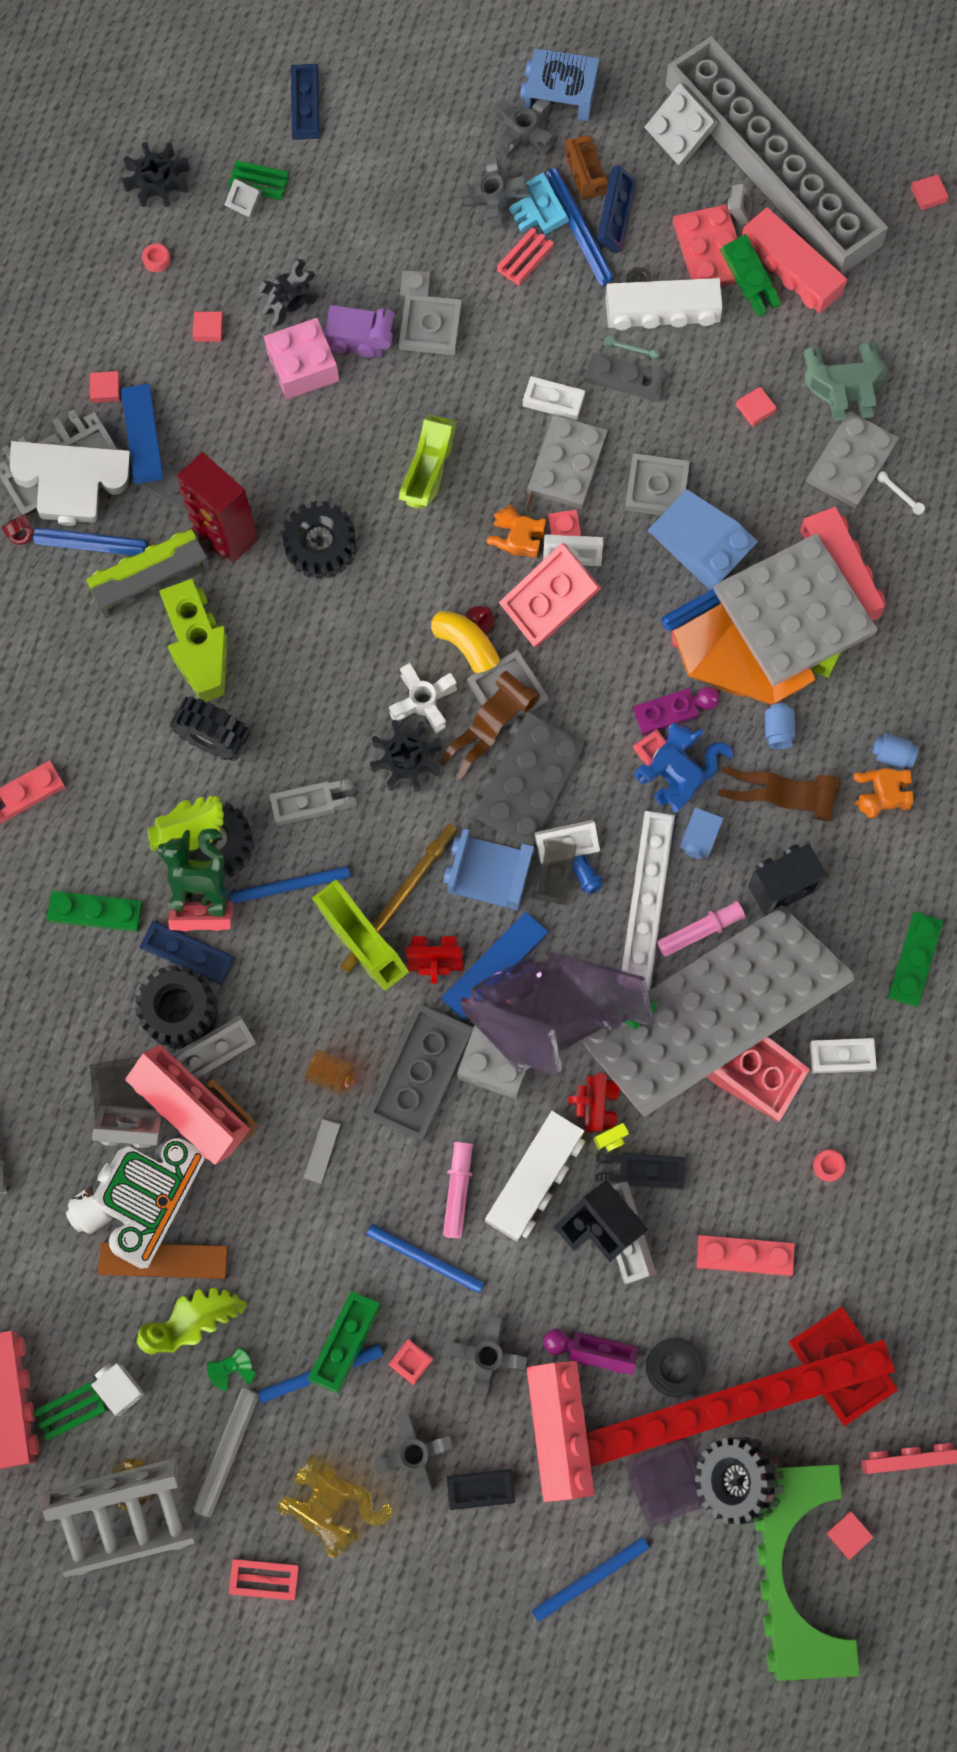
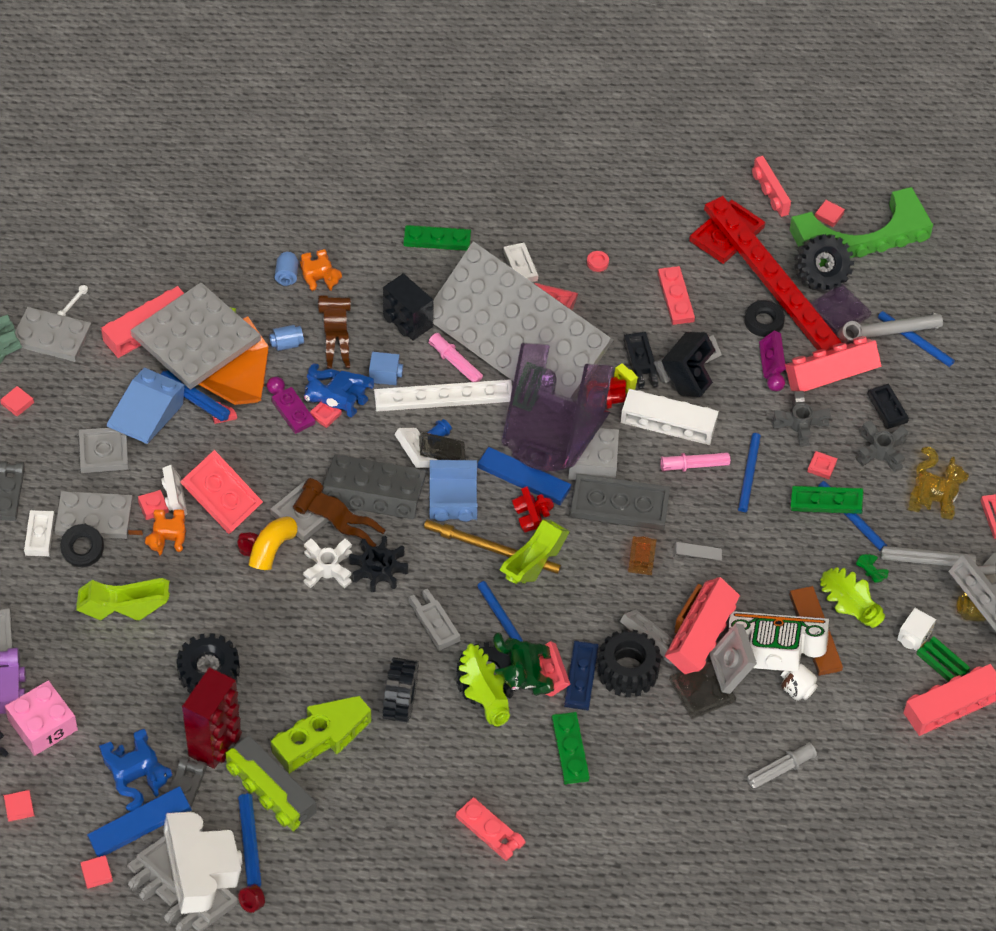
camera: 110 degrees left, 20 degrees down
none -> black tyre [60,524,104,567]
none -> blue animal [99,729,172,811]
none -> light grey piece [837,313,943,345]

